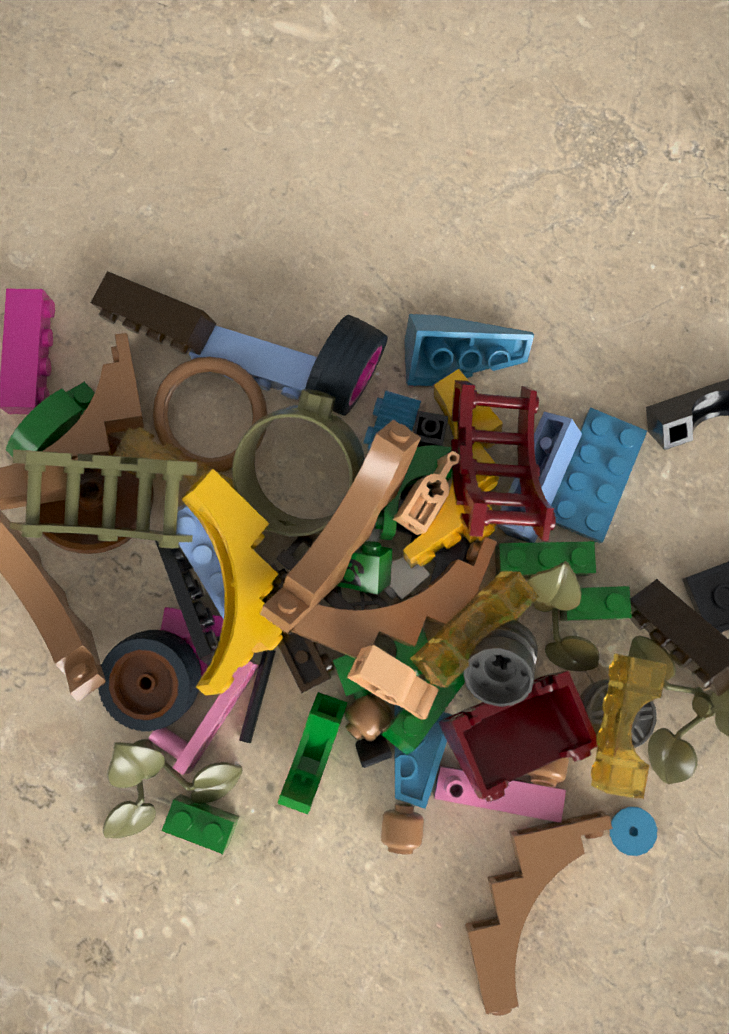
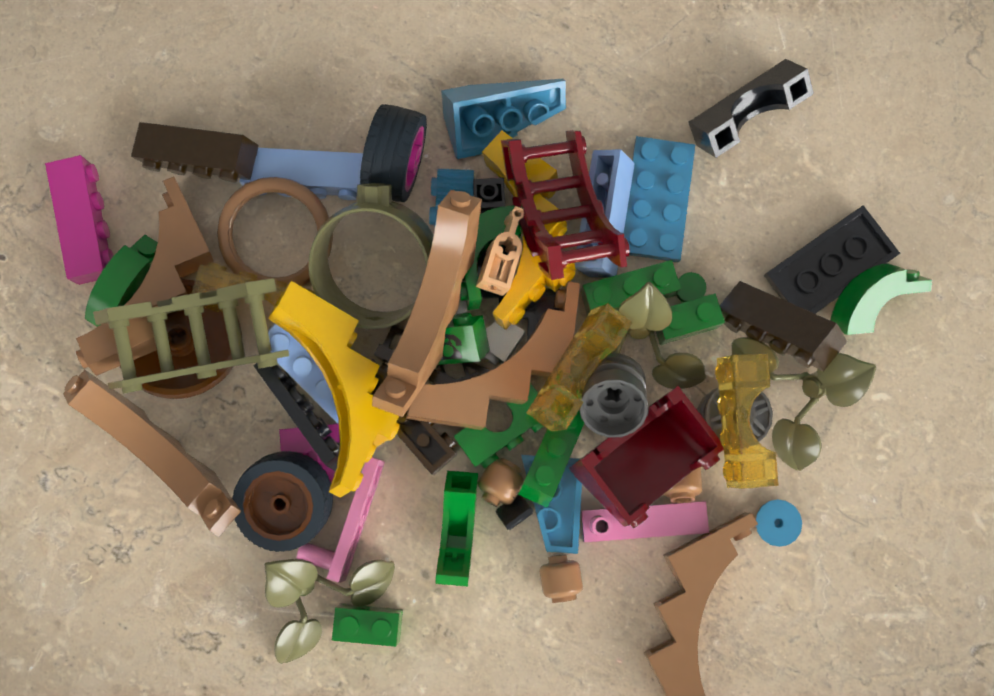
camera: 15 degrees left, 0 degrees up
black bar [239,650,276,743] -> none
light nougat piece [347,645,439,720] -> none
none -> green tile [676,272,707,303]

